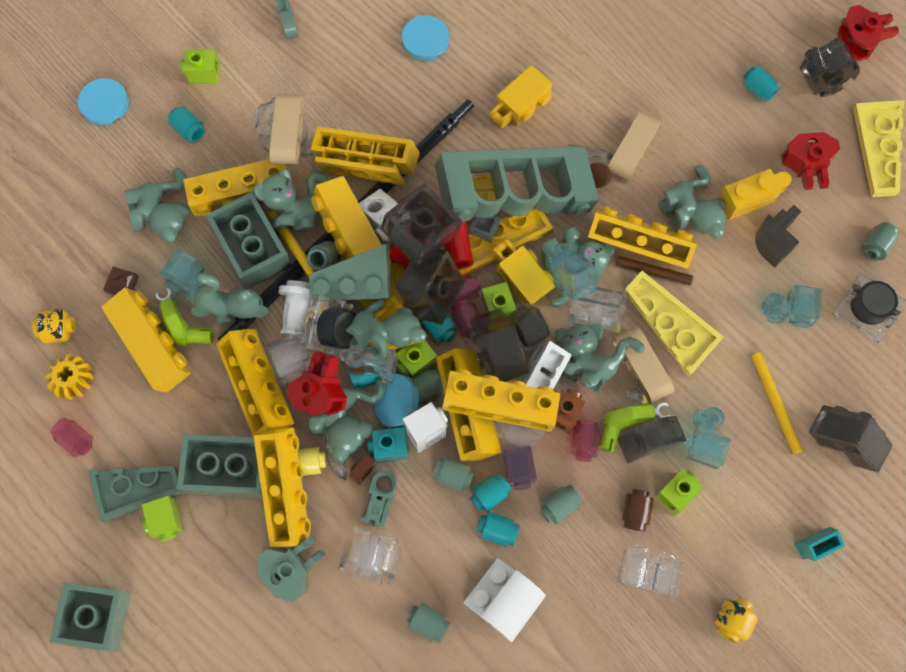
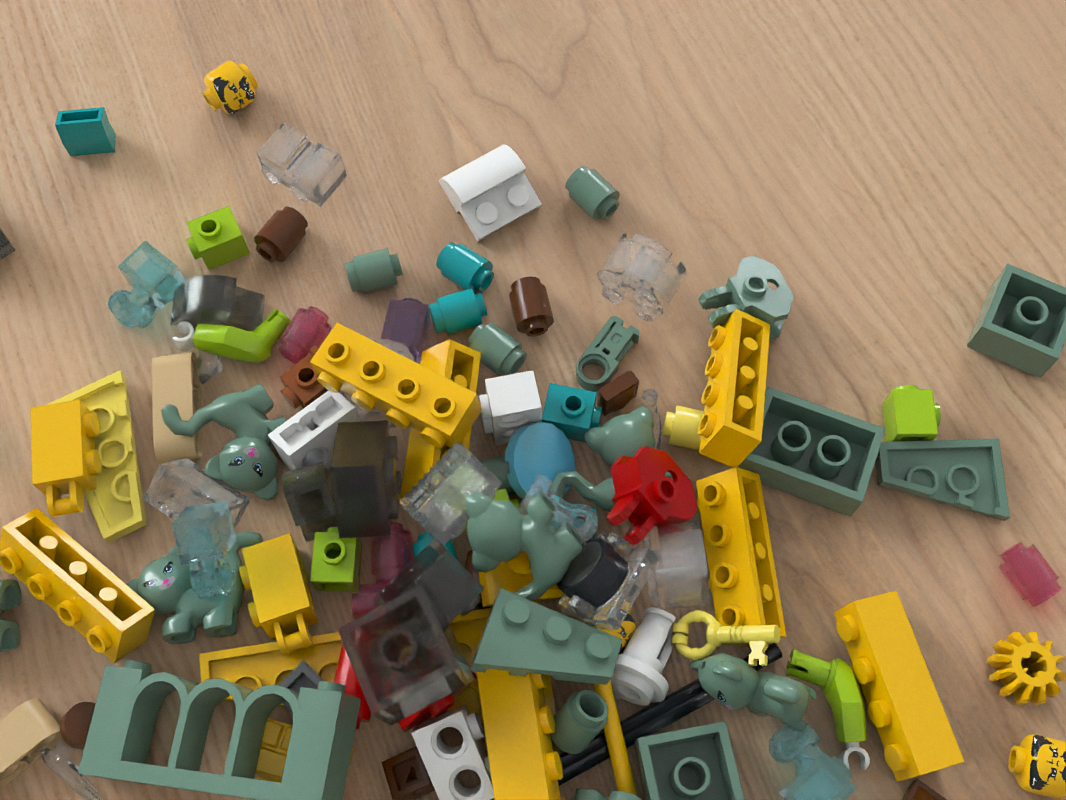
camera: 160 degrees left, 5 degrees down
reddish brown bar [615,256,693,285] -> none
yellow bar [751,352,803,455] -> none
none -> yellow brick [30,399,102,517]
none -> clear brick [399,442,503,546]
none -> reddish brown brick [509,276,554,337]
none -> light yellow piece [671,610,780,666]

